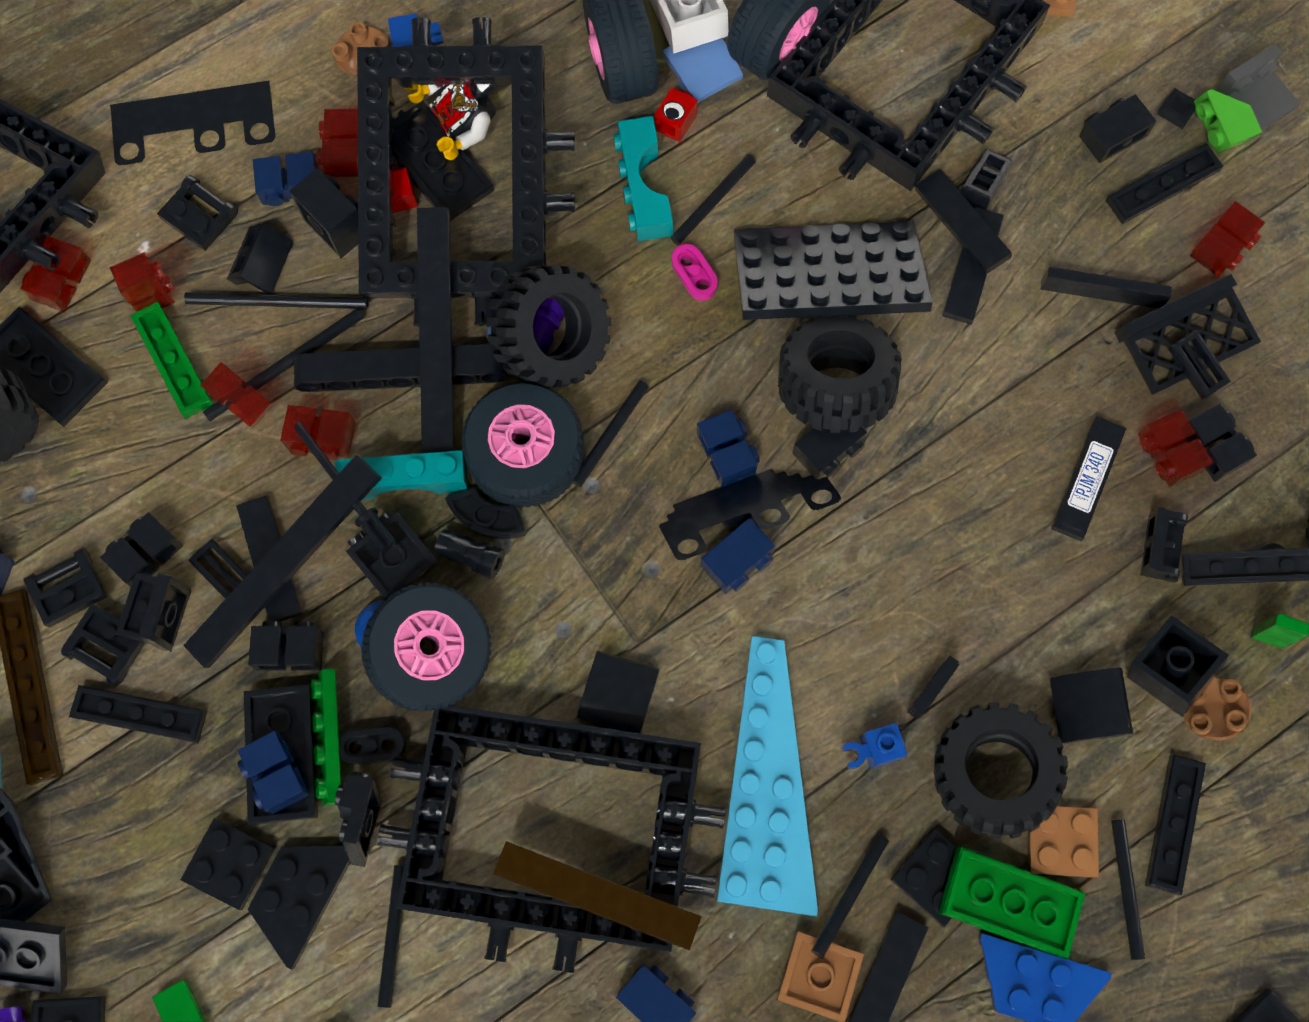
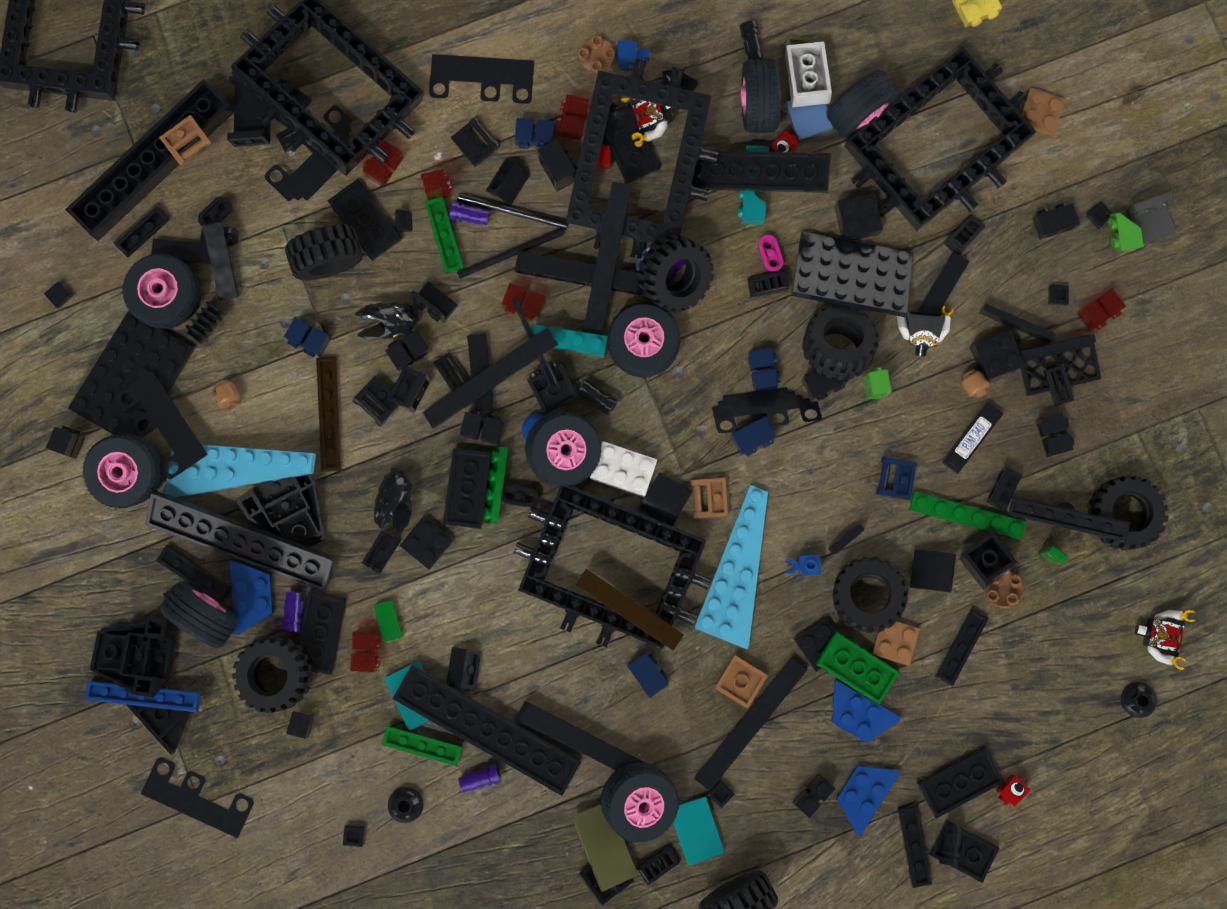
camera: 10 degrees right, 10 degrees up
black plate [24,547,108,628] -> none
black tile [69,685,207,744] -> none
clear red piece [200,362,273,429] -> none
dark blue piece [237,731,310,814] -> none
black wing [248,846,351,970] -> none
black plate [335,772,382,867] -> none
black bar [377,865,404,1008] -> none
black tile [445,487,526,539] -> none
black bar [574,380,649,487] -> none
black bar [670,154,756,245] -> none
black bar [811,834,889,958] -> none
black tile [915,169,1012,274] -> none
black tile [1106,143,1224,224] -> none
black bar [1111,819,1145,960] -> none
clear red piece [1138,408,1213,488] -> none
none -> black head [355,302,418,341]
none -> black hinge [361,530,401,574]
none -> black head [374,468,413,534]
none -> black slope [395,209,413,233]
none -> black bracket [411,282,458,323]
none -> dark purple axle [449,201,490,225]
none -> white brick [590,441,657,498]
none -> medium nougat plate [691,478,728,519]
none -> black piece [692,151,832,193]
none -> black slope [747,271,789,298]
none -> black brick [834,193,883,241]
none -> bright green piece [863,367,892,400]
none -> dark blue plate [876,457,917,501]
none -> torso [896,306,954,356]
none -> green plate [909,492,1026,541]
none -> medium nougat head [961,369,990,398]
none -> black brick [970,331,1025,381]
none -> black tile [1048,285,1069,305]

